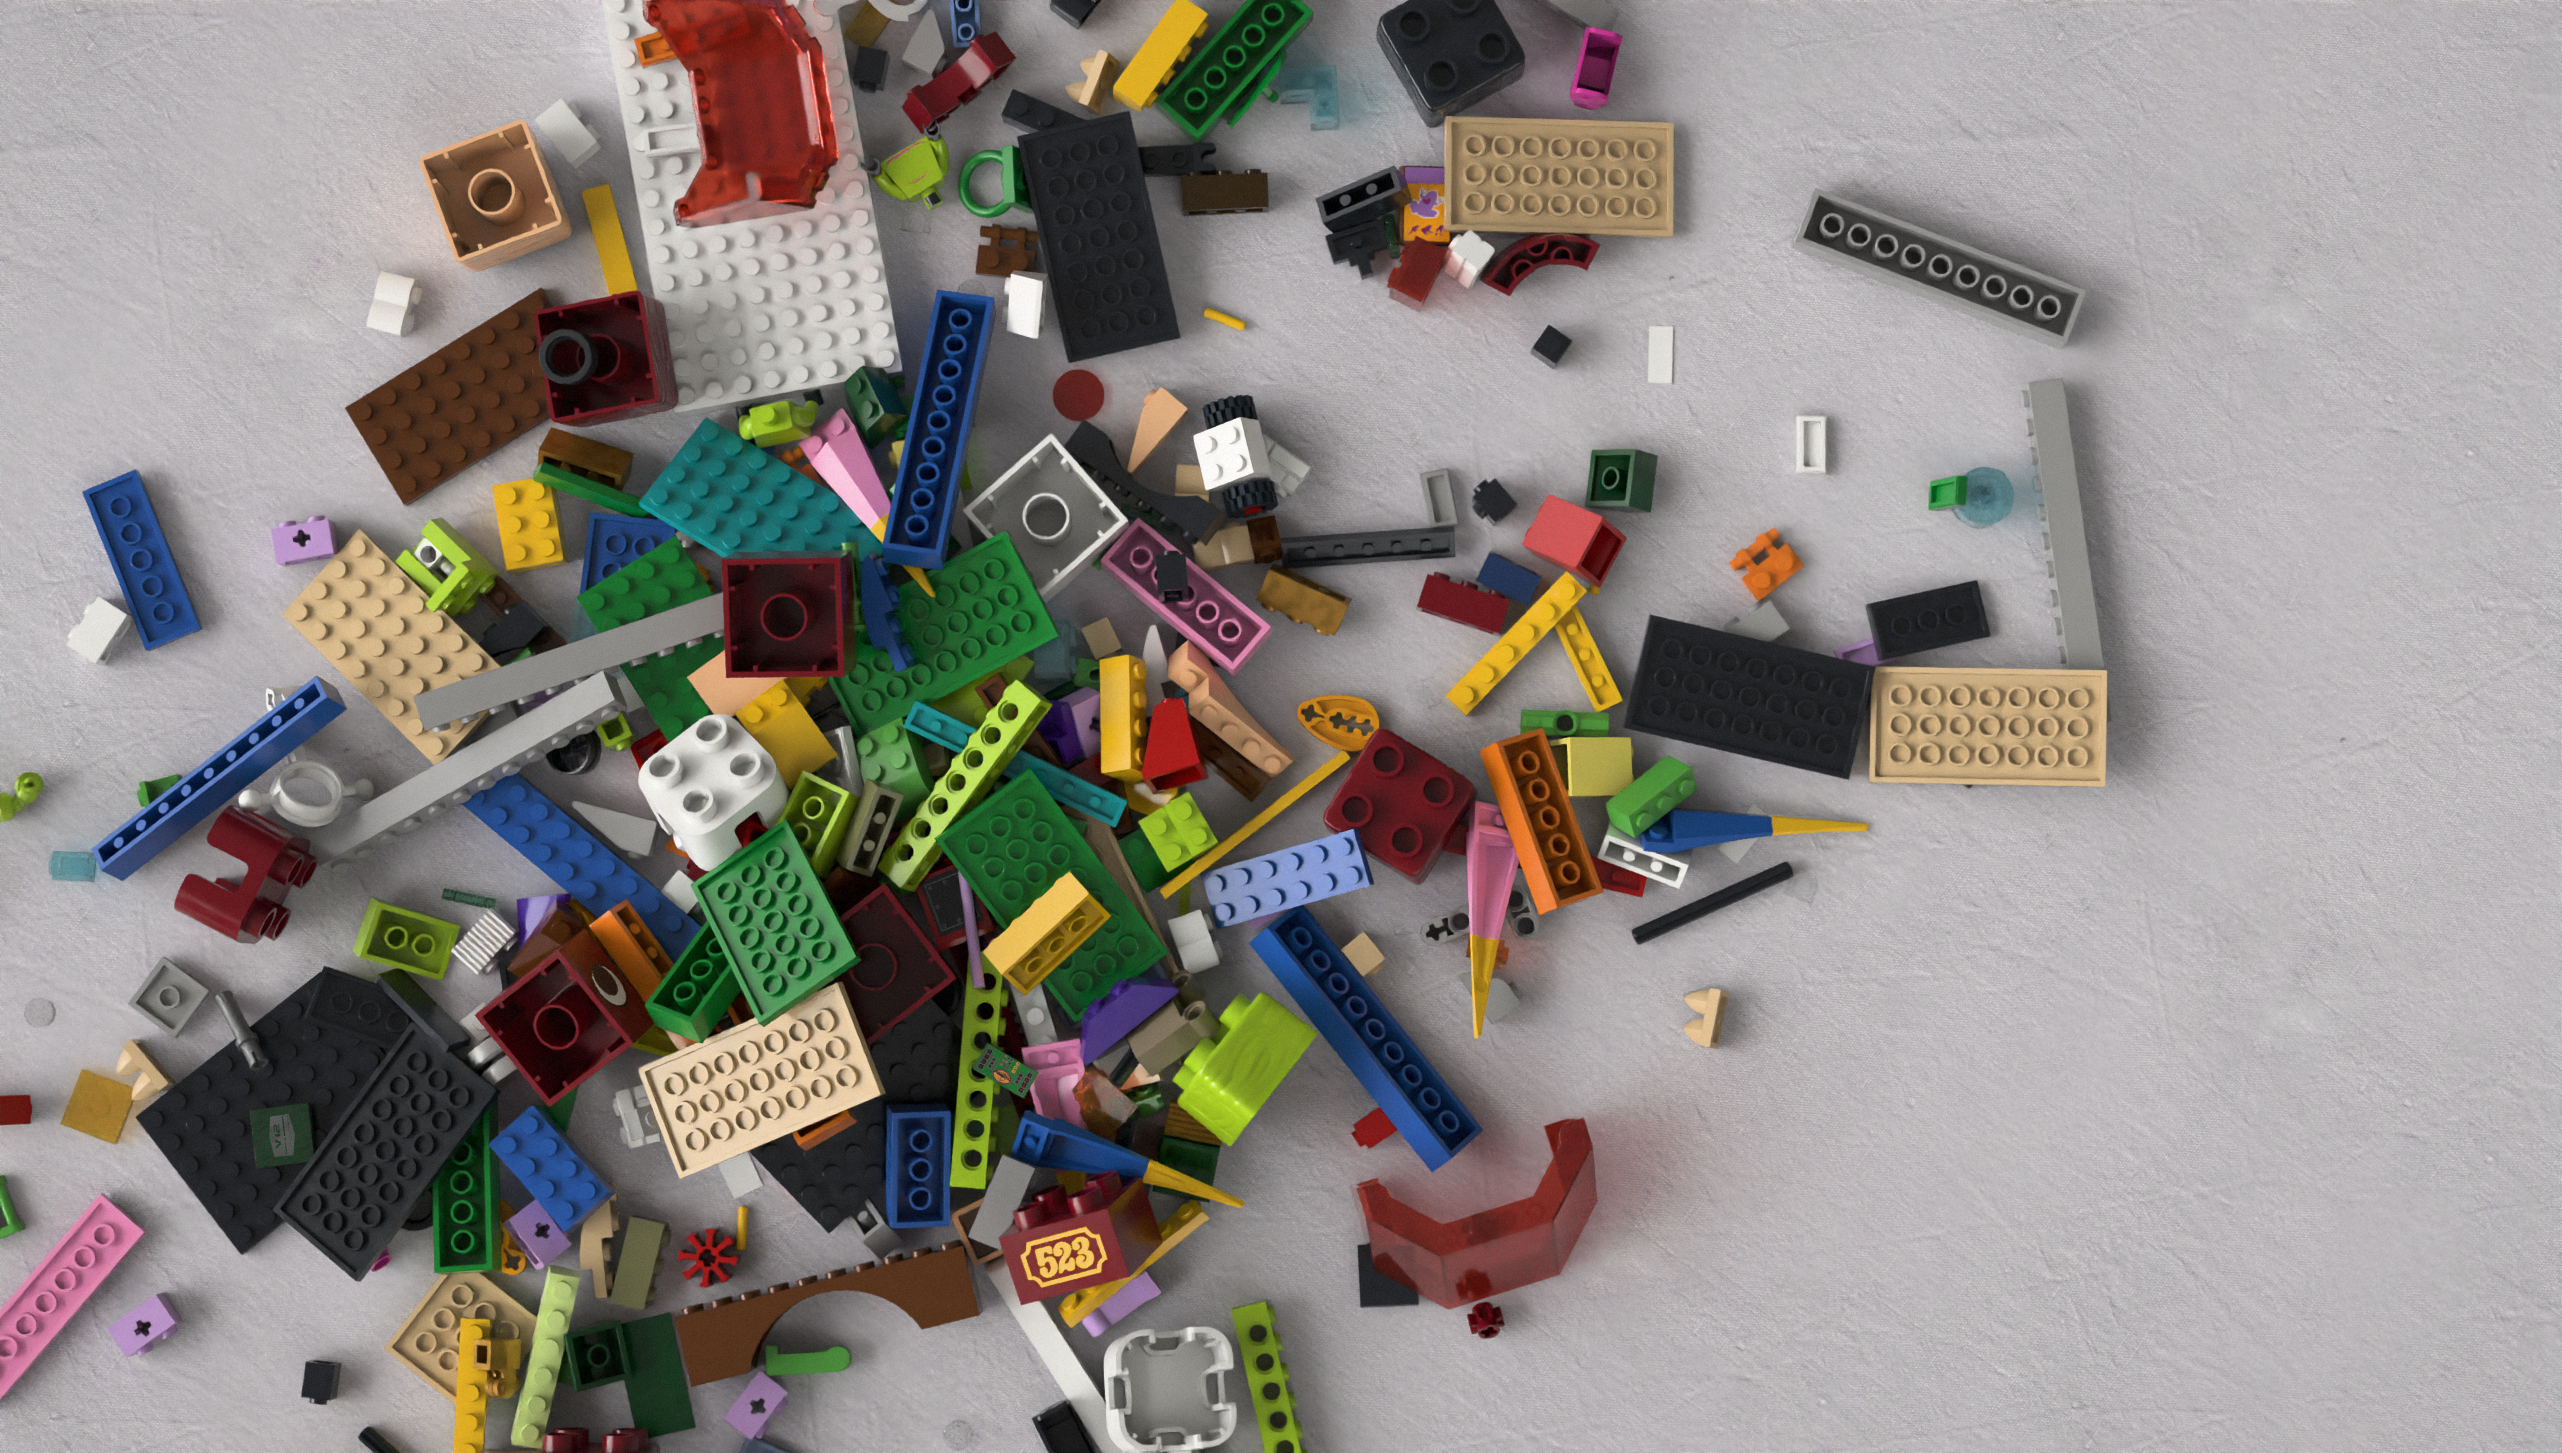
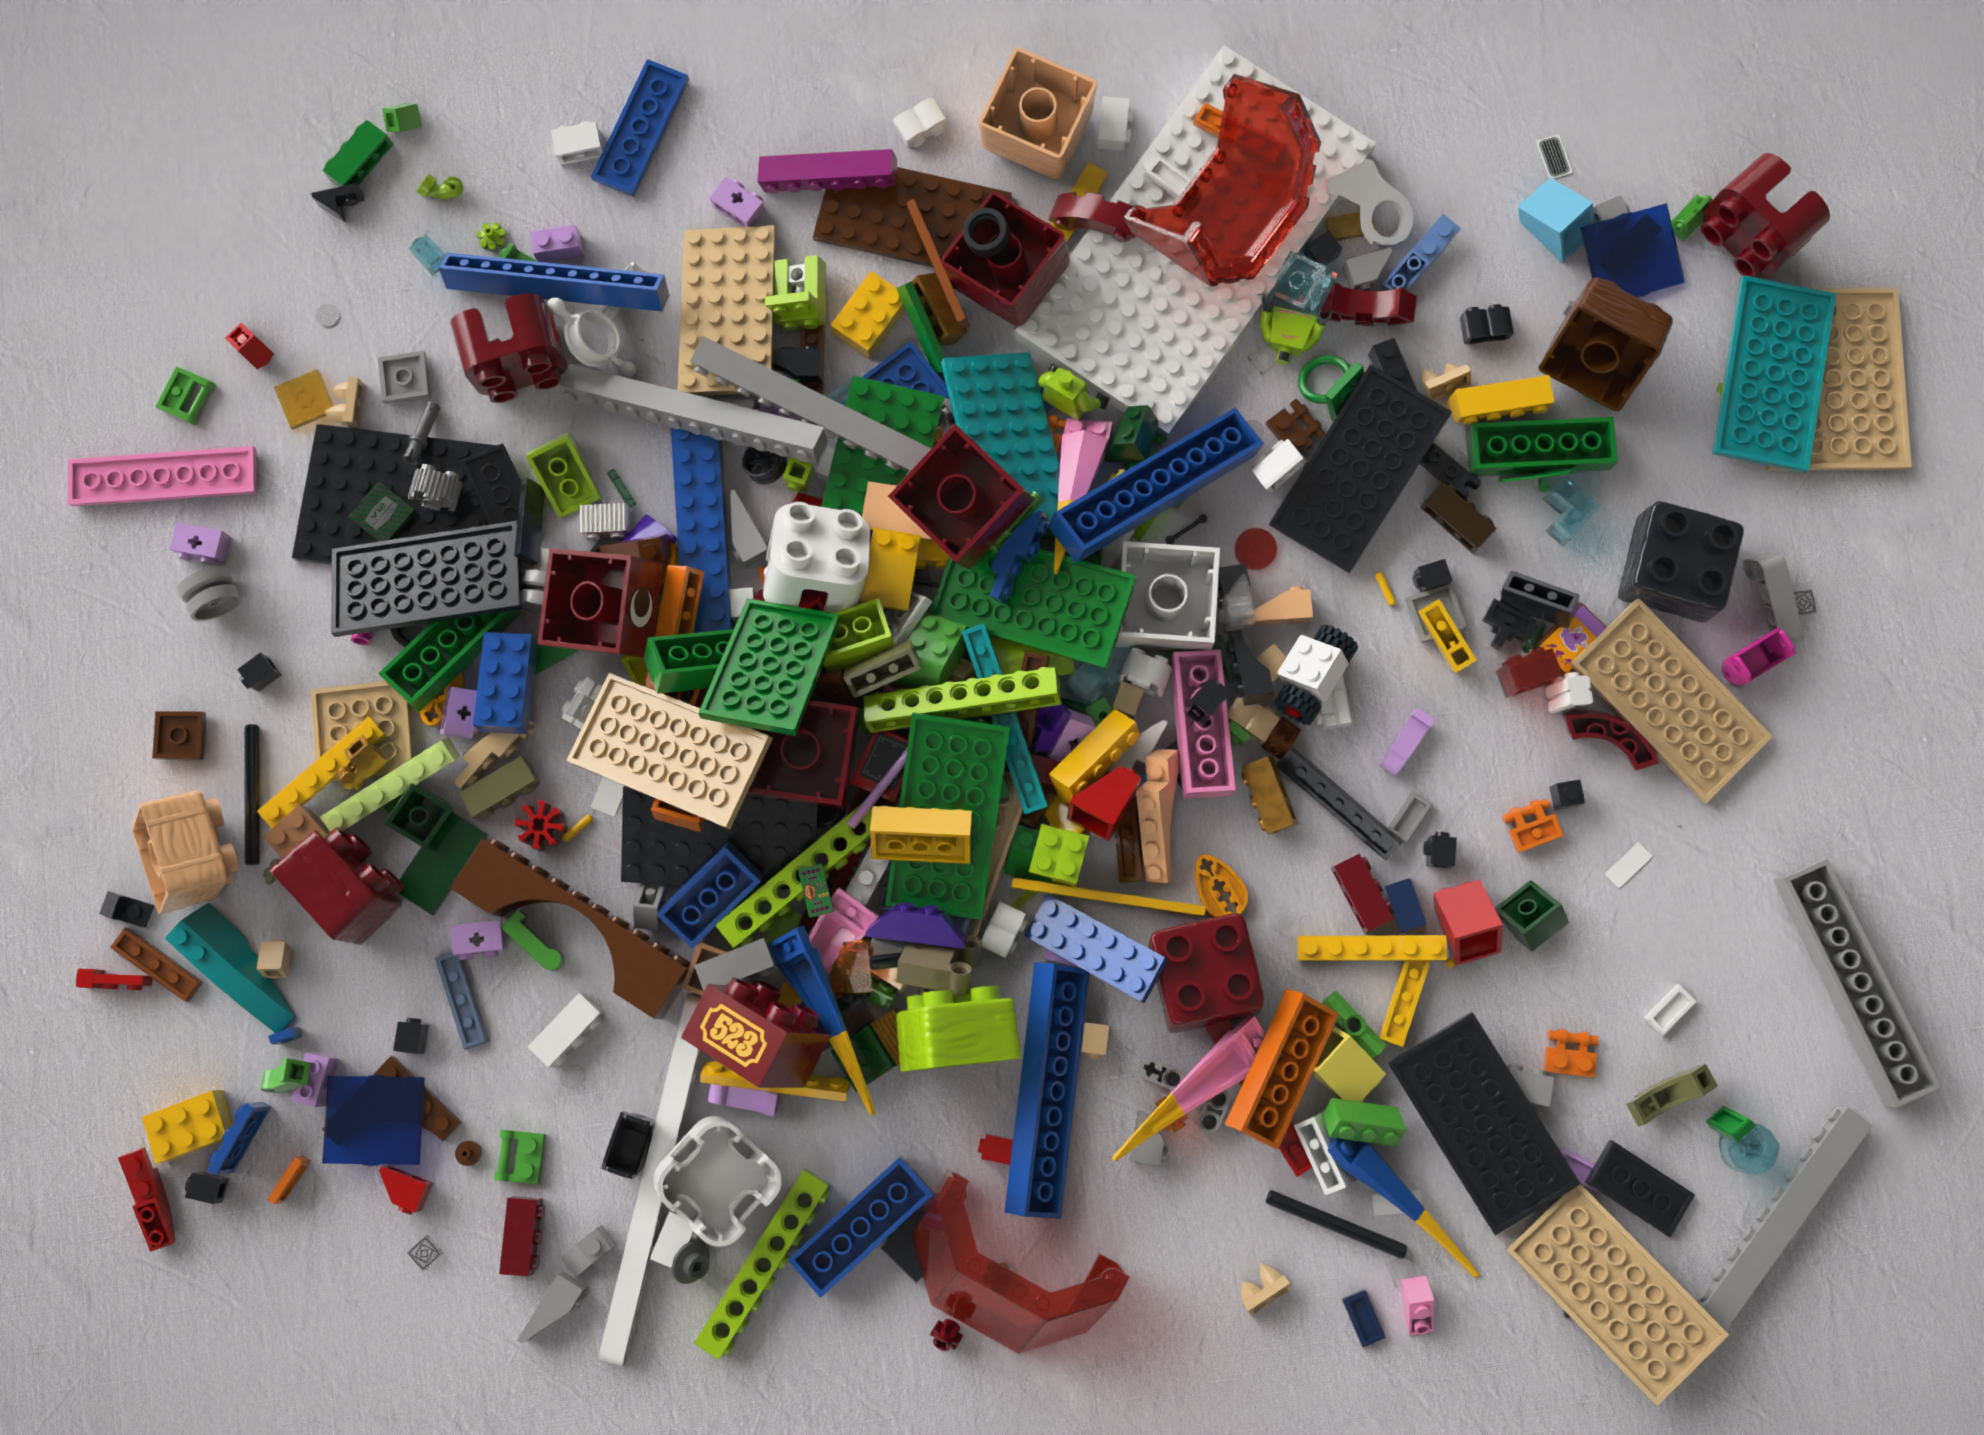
camera: 50 degrees right, 5 degrees down
none -> light grey wheel [177,566,242,621]
none -> light grey brick [408,464,463,512]
none -> lime plant [477,222,506,251]
none -> white brick [528,993,605,1067]
none -> lavender brick [530,225,584,263]
none -> magenta brick [757,149,898,194]
none -> blue brick [788,1155,934,1298]
none -> dark orange tile [906,199,970,329]
none -> dark red brick [1048,192,1145,242]
none -> white brick [1118,648,1172,697]
none -> black hinge [1165,514,1208,545]
none -> clear slope [1218,574,1255,632]
none -> bright green plate [1229,721,1251,746]
none -> clear light blue brick [1270,250,1339,316]
none -> dark blue tile [1342,1289,1386,1347]
none -> lavender leg [1380,707,1436,776]
none -> bright pink slope [1401,1276,1434,1336]
none -> light grey plate [1404,583,1467,643]
none -> black brick [1412,559,1453,592]
none -> yellow slope [1418,599,1477,673]
none -> orange plate [1502,798,1564,853]
none -> olive arch [1626,1064,1718,1127]

